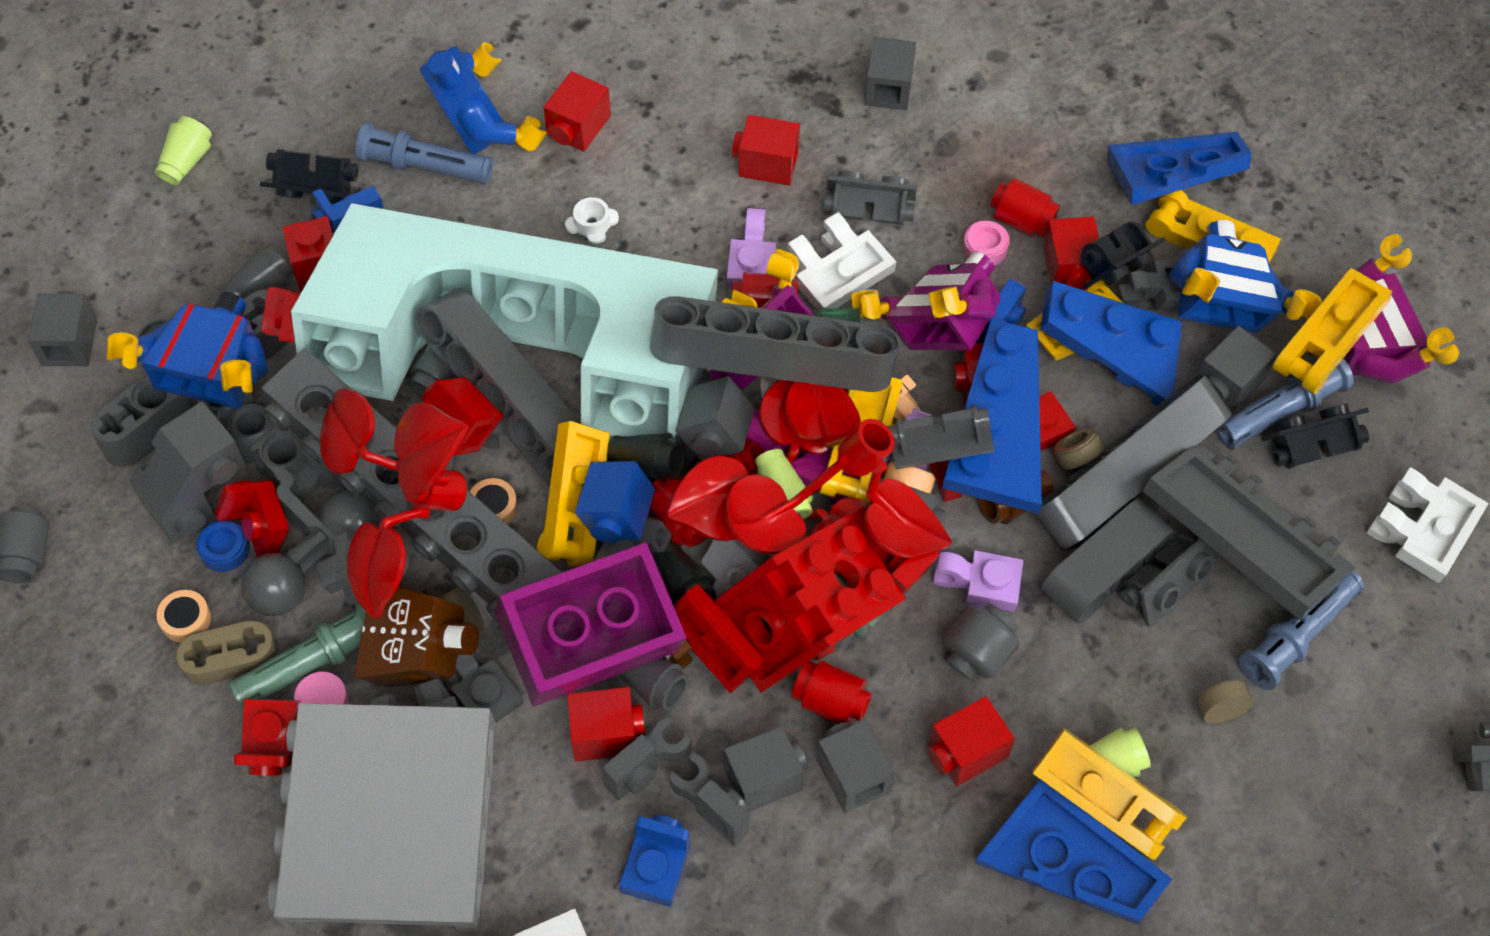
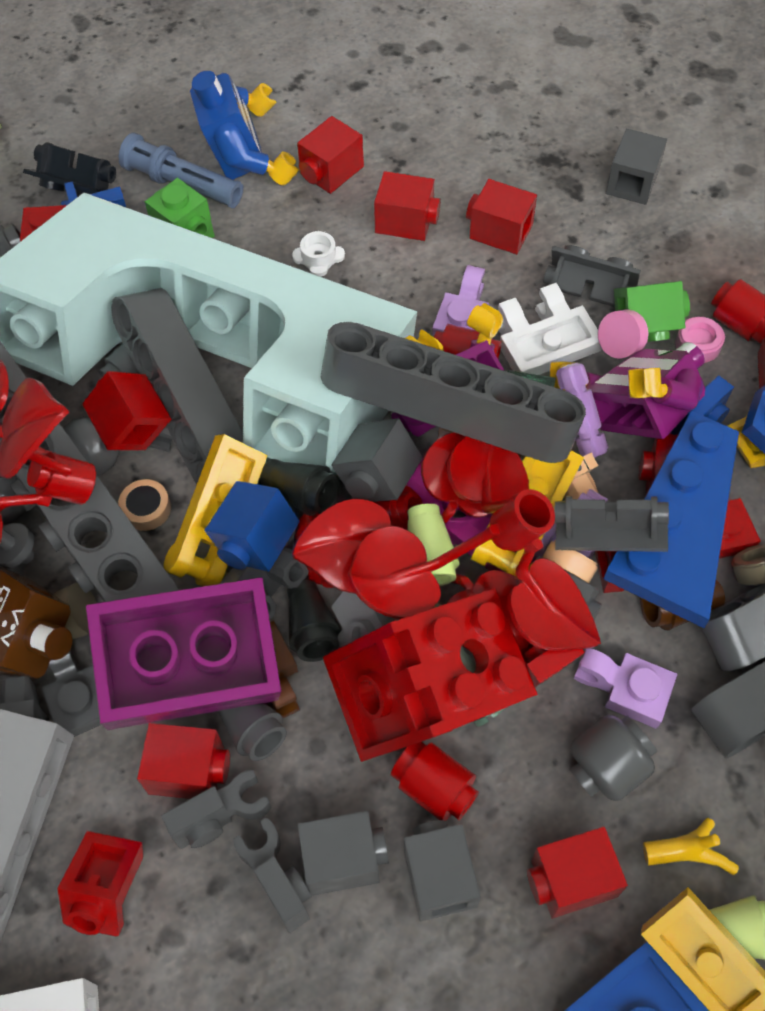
camera: 15 degrees right, 0 degrees up
blue bracket [619,815,690,907] -> none
red tile [674,584,765,694] -> none
none -> red bracket [57,831,144,937]
none -> bright green brick [144,177,214,238]
none -> red brick [374,171,441,241]
none -> lavender axle [556,363,608,458]
none -> bright pink tile [598,309,648,359]
none -> bright green brick [614,281,690,342]
none -> yellow bar [643,818,739,875]

